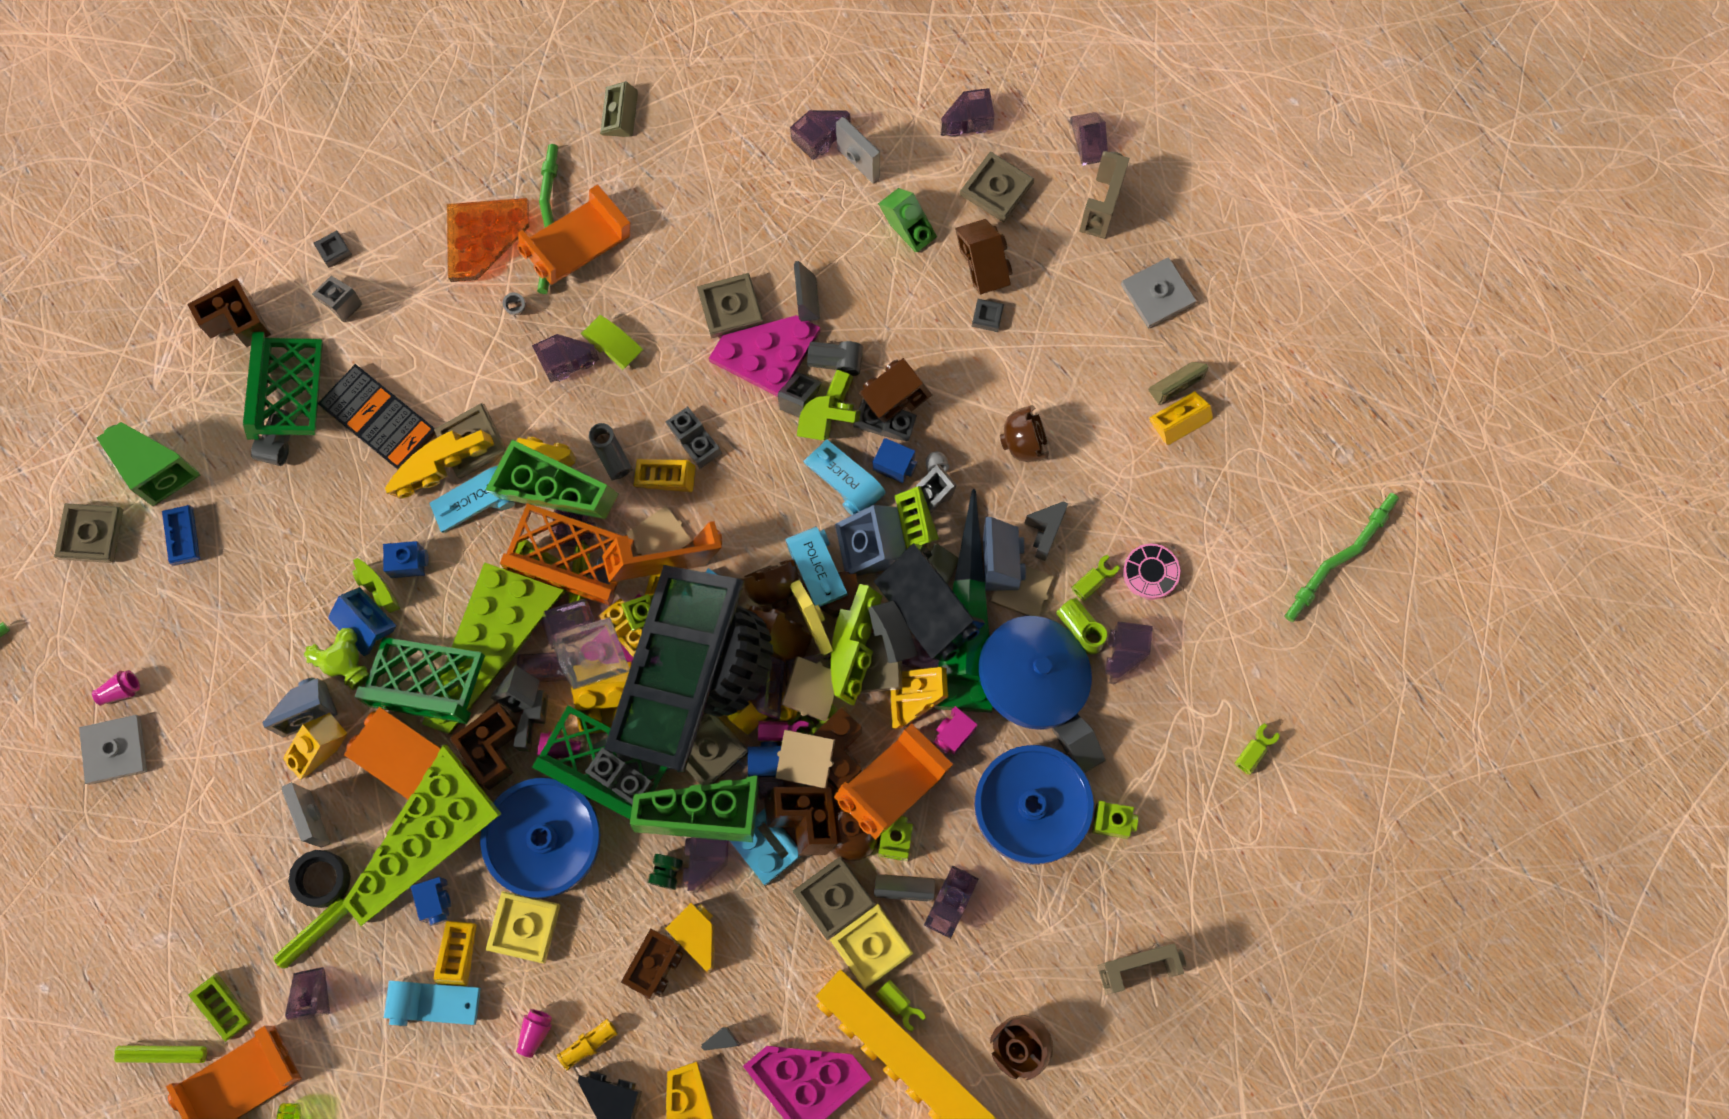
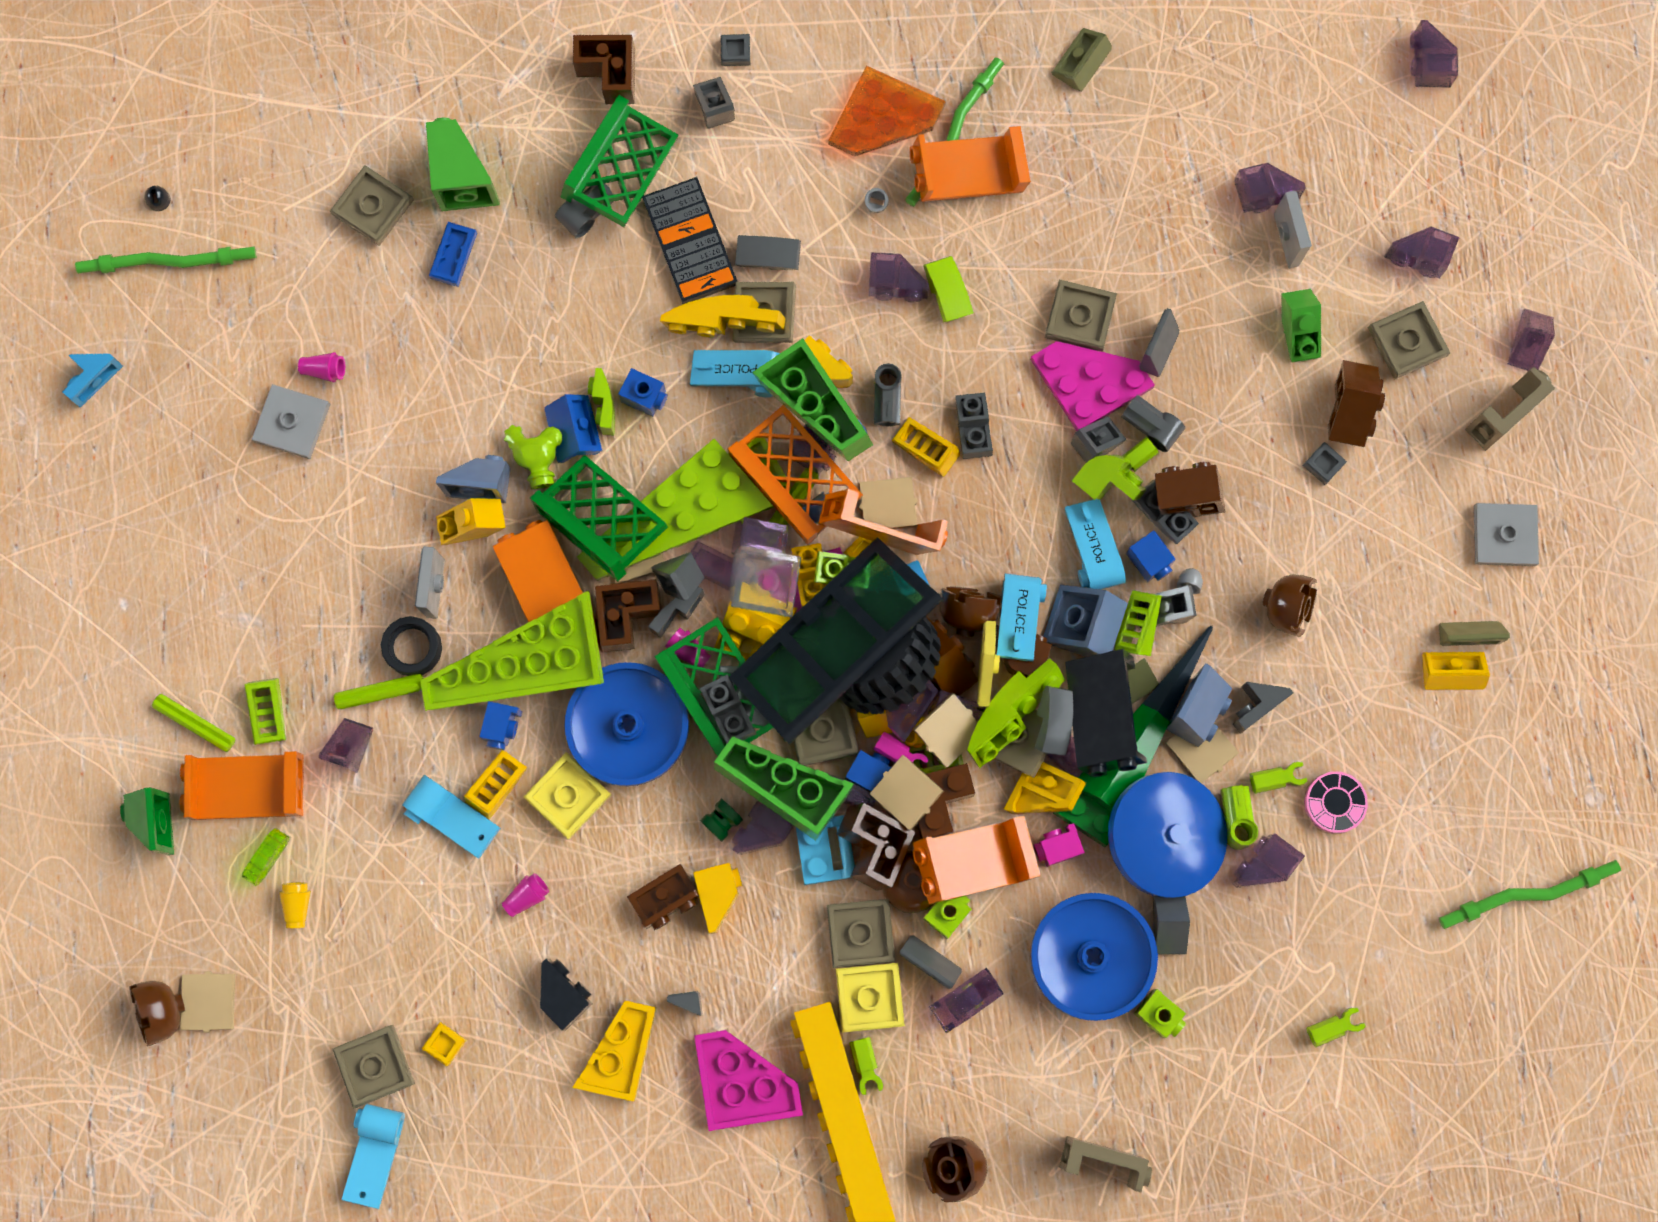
camera: 30 degrees right, 5 degrees up
yellow pin [557,1018,618,1071] -> none
none -> dark grey slope [735,235,801,270]

